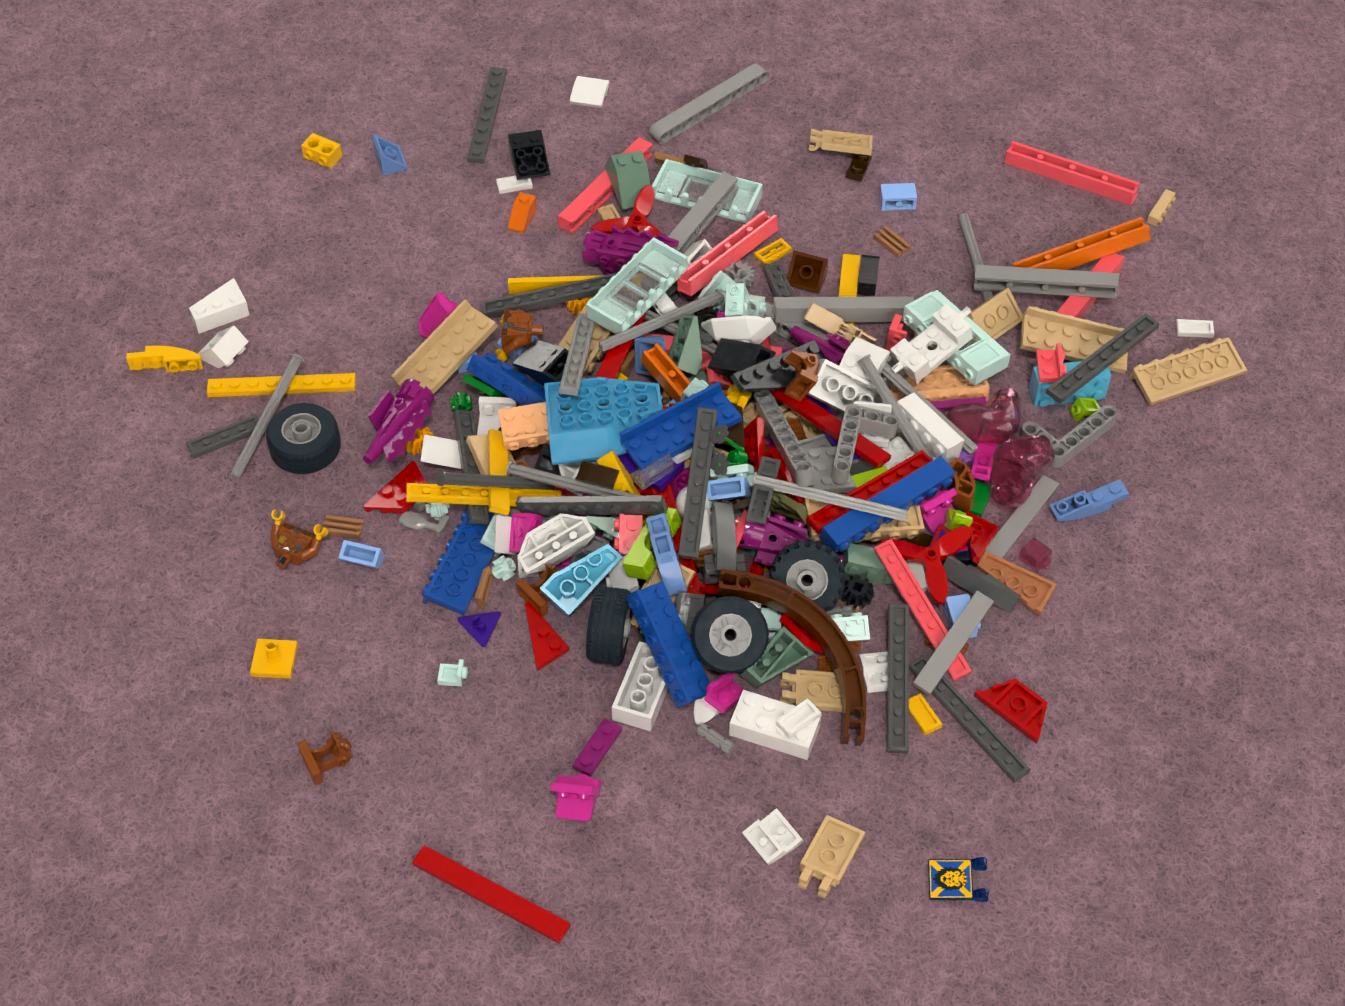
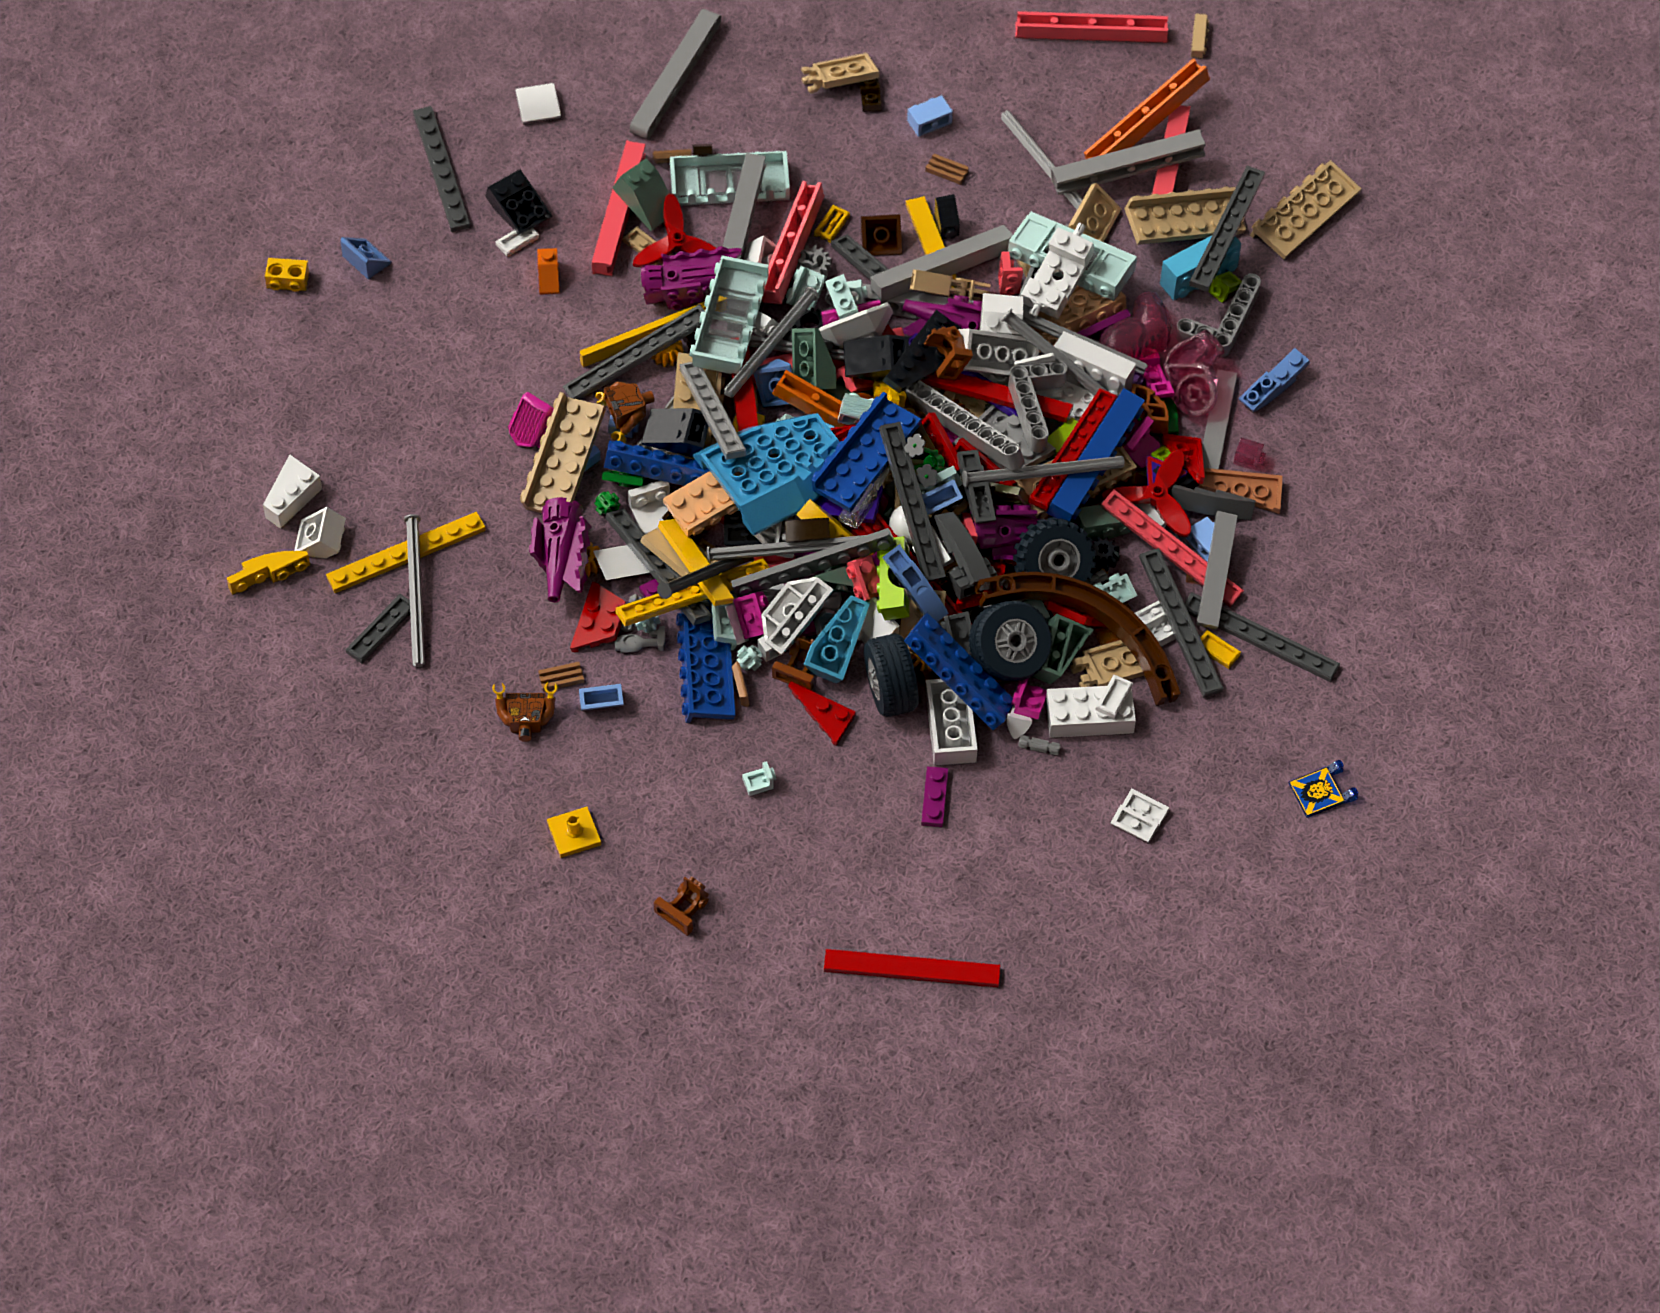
camera: 25 degrees left, 5 degrees up
black wheel [266,403,341,474] -> none
dark purple piece [458,611,501,647] -> none
dark pink piece [550,774,603,821] -> none
tan tile [798,815,865,899] -> none
lime bracket [945,508,973,530] -> none
red wing [974,678,1048,744] -> none
coral bracket [1036,343,1067,383] -> none
white tile [1176,319,1214,338] -> none

